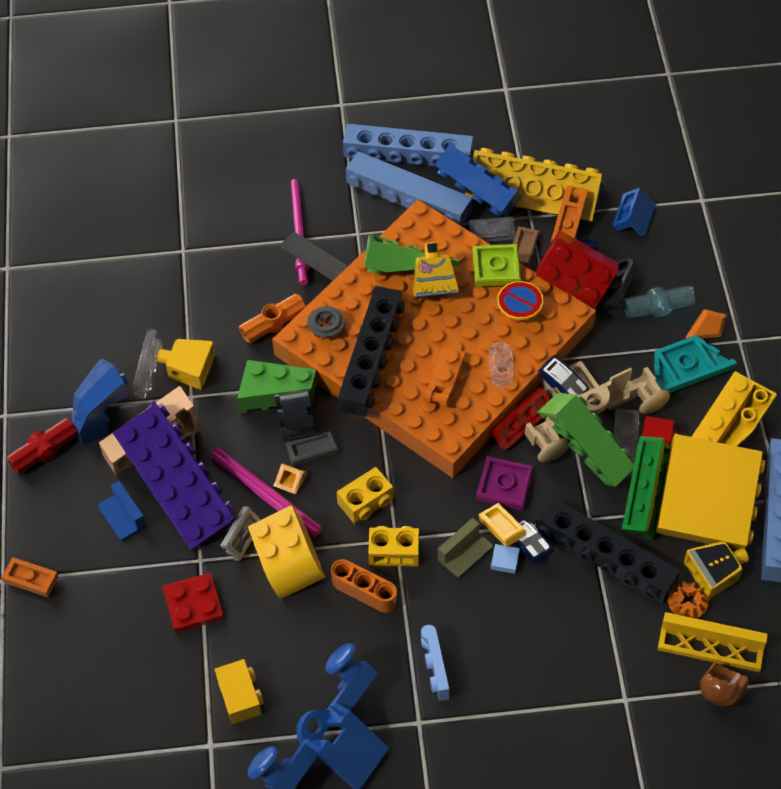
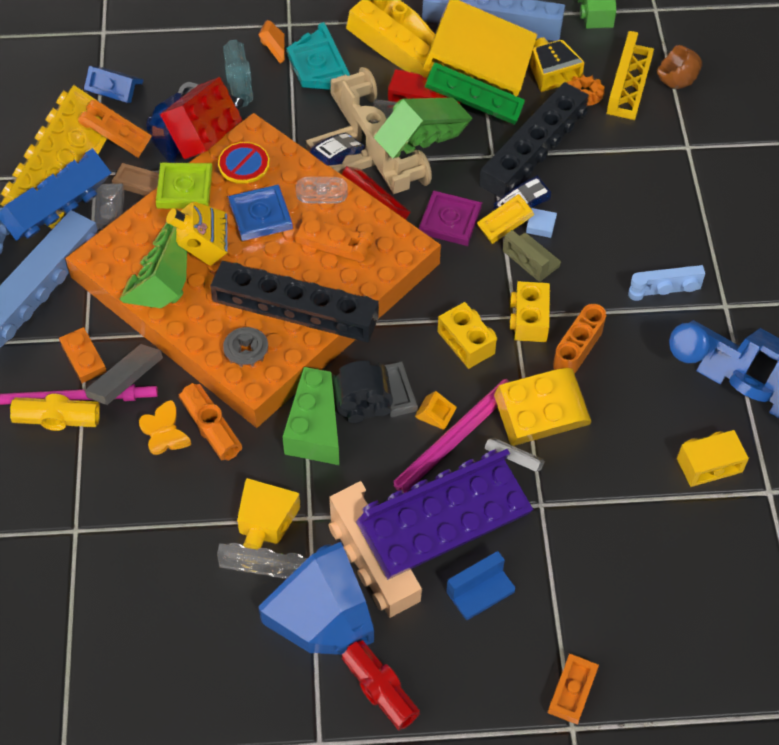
camera: 90 degrees left, 0 degrees up
red plate [163,573,224,633] -> none
none -> yellow piece [10,394,100,431]
none -> orange plate [59,327,107,383]
none -> light orange animal [139,400,191,455]
none -> blue tile [228,184,293,241]

